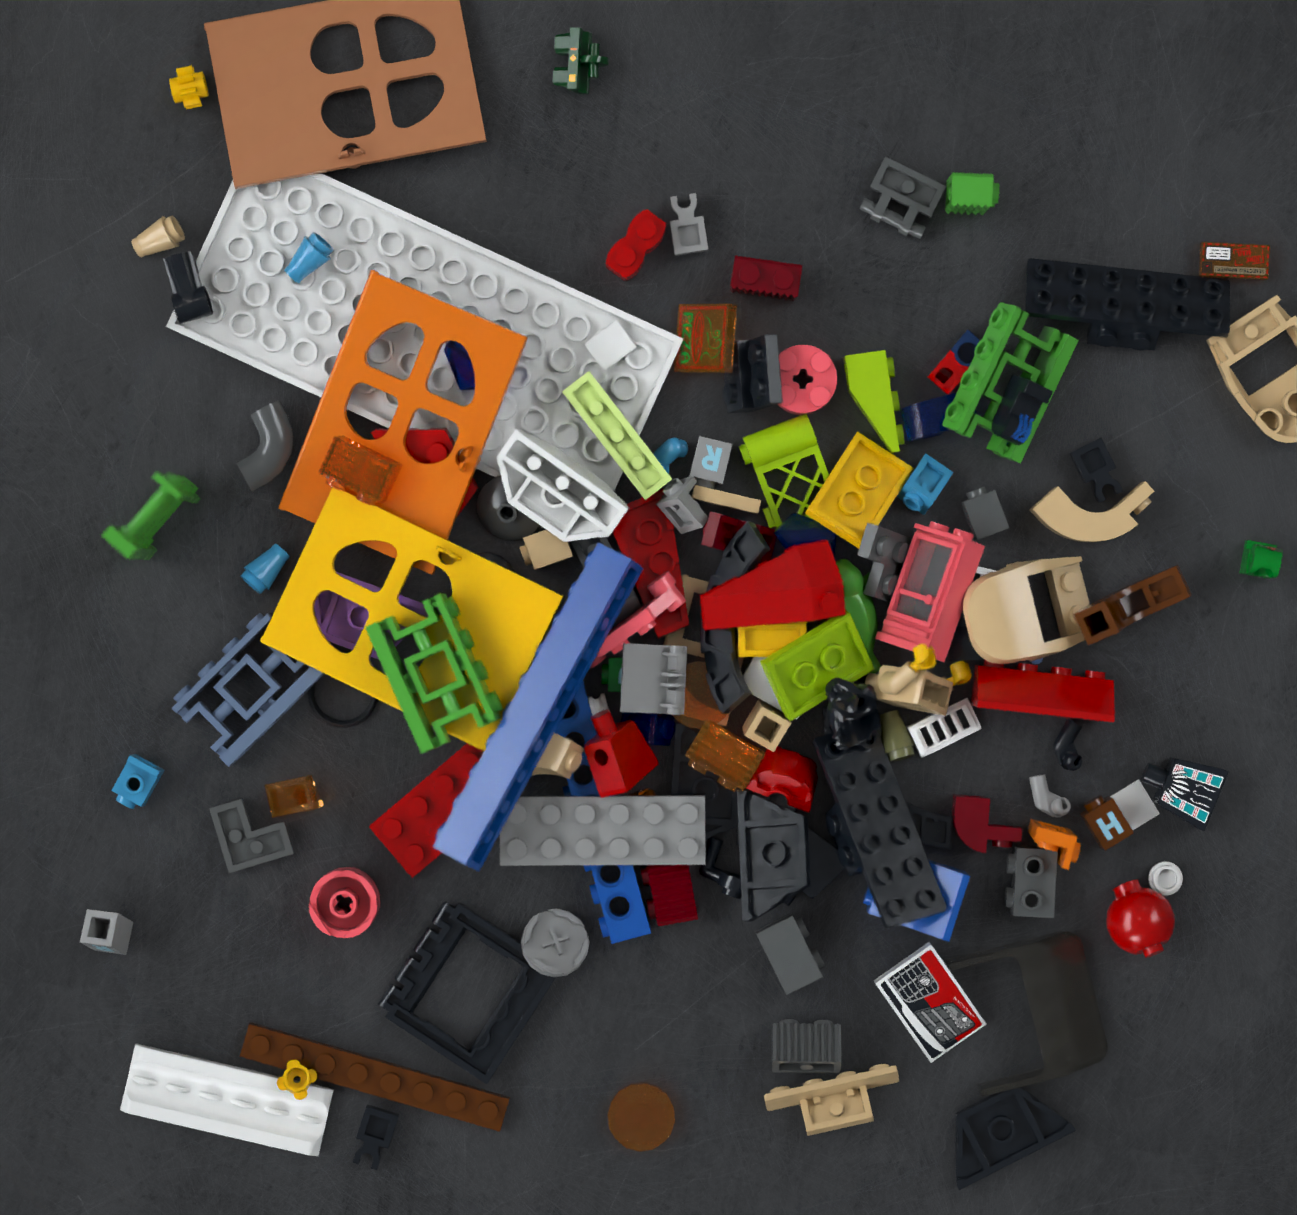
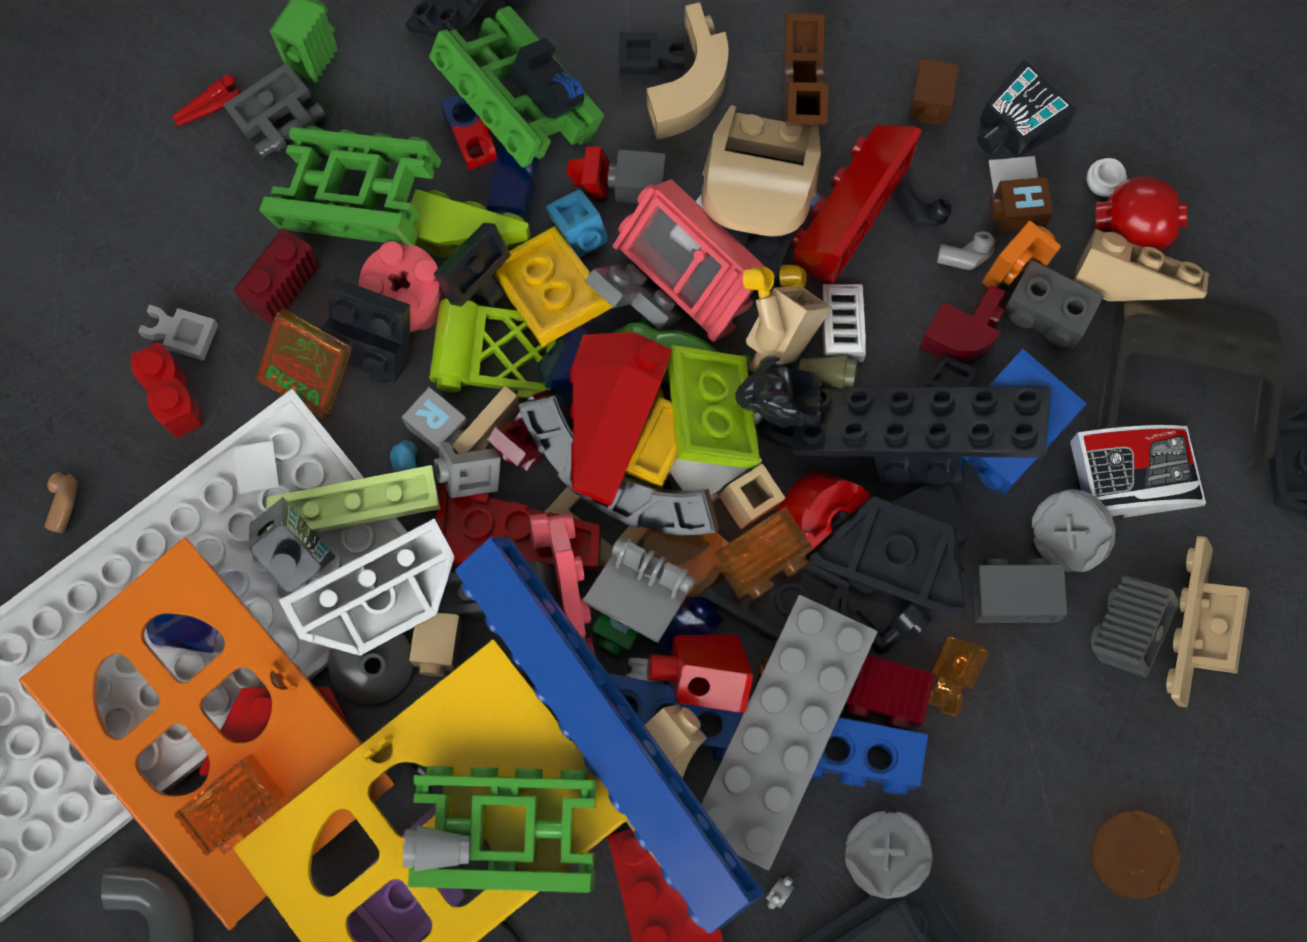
camera: 60 degrees left, 15 degrees down
none -> medium nougat arm [44,472,78,533]
none -> red piece [172,74,243,126]
none -> torso [249,497,336,594]
none -> bright green fence [259,126,442,246]
none -> light grey cone [403,825,470,872]
none -> black plate [433,222,511,308]
none -> red tile [566,147,611,200]
none -> light grey piece [766,876,794,909]
none -> reddish brown brick [908,58,959,125]
none -> clear orange plate [929,636,990,717]
none -> light grey tile [1032,489,1116,572]
none -> tan slope [1073,229,1209,301]

